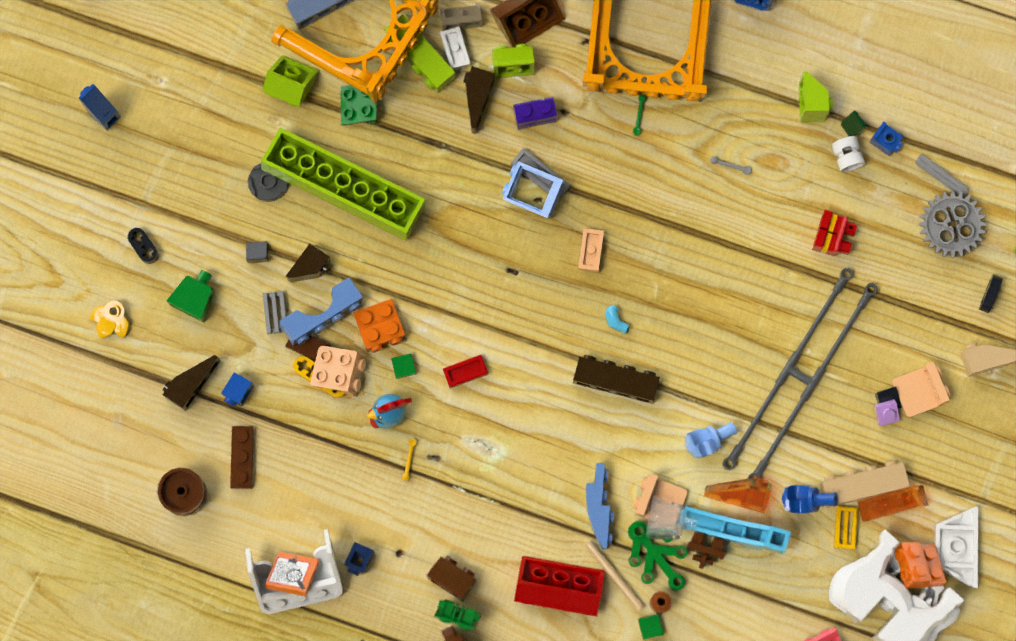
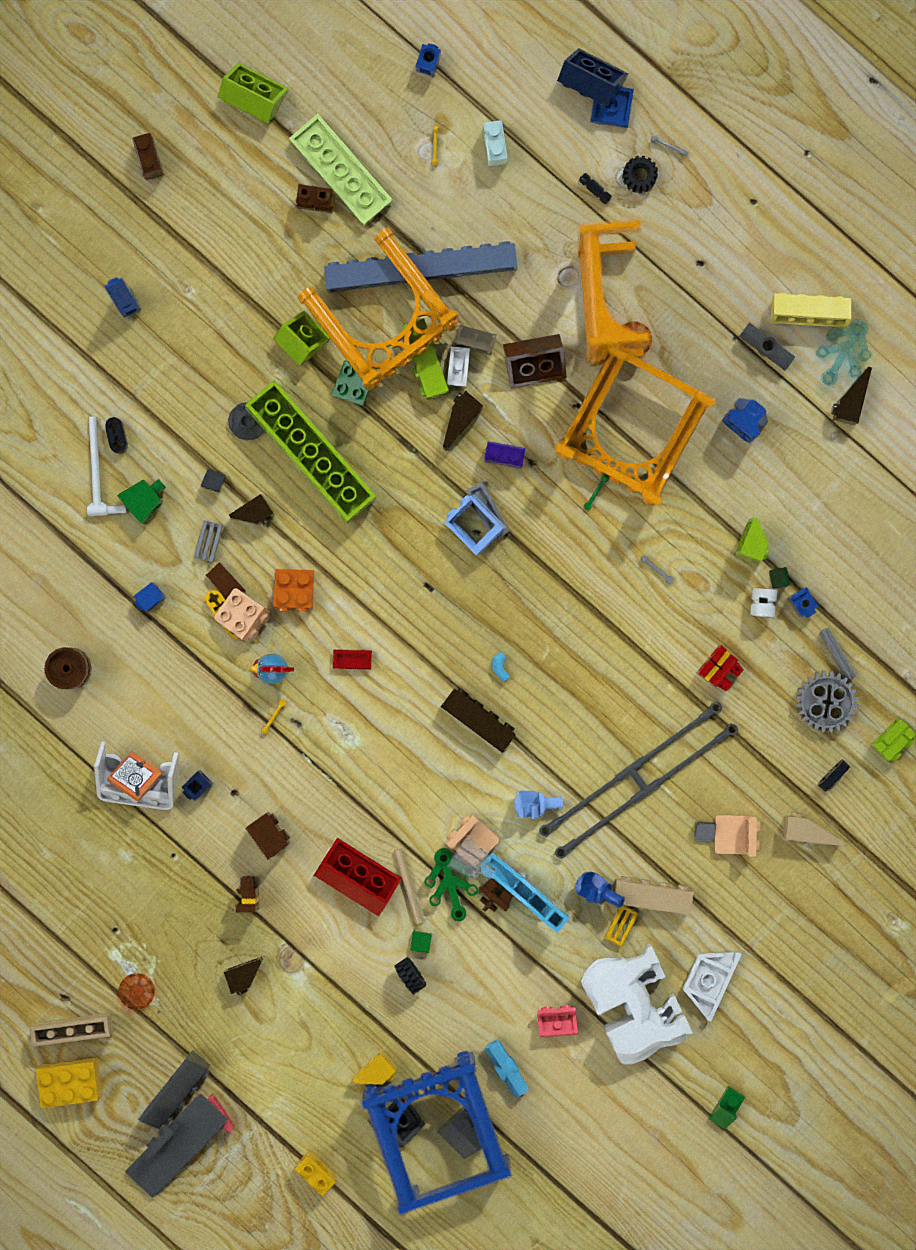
camera: 20 degrees right, 10 degrees up
yellow plate [90,301,129,338] -> none
dark brown slope [162,355,221,411] -> none
reddish brown plate [230,426,254,489] -> none
medium blue arch [280,278,363,346] -> none
green tile [391,354,416,379] -> none
green hinge [434,599,481,630] -> none
lime slope [492,44,534,78] -> none
light nougat plate [578,228,604,272] -> none
medium blue slope [586,463,614,550] -> none
dark orange brick [649,591,672,614] -> none
clear orange slope [704,478,772,514] -> none
clear orange slope [857,485,929,522] -> none
lavender plate [874,399,900,426] -> none
orange plate [895,542,947,589] -> none
none -> white bar [87,417,127,517]

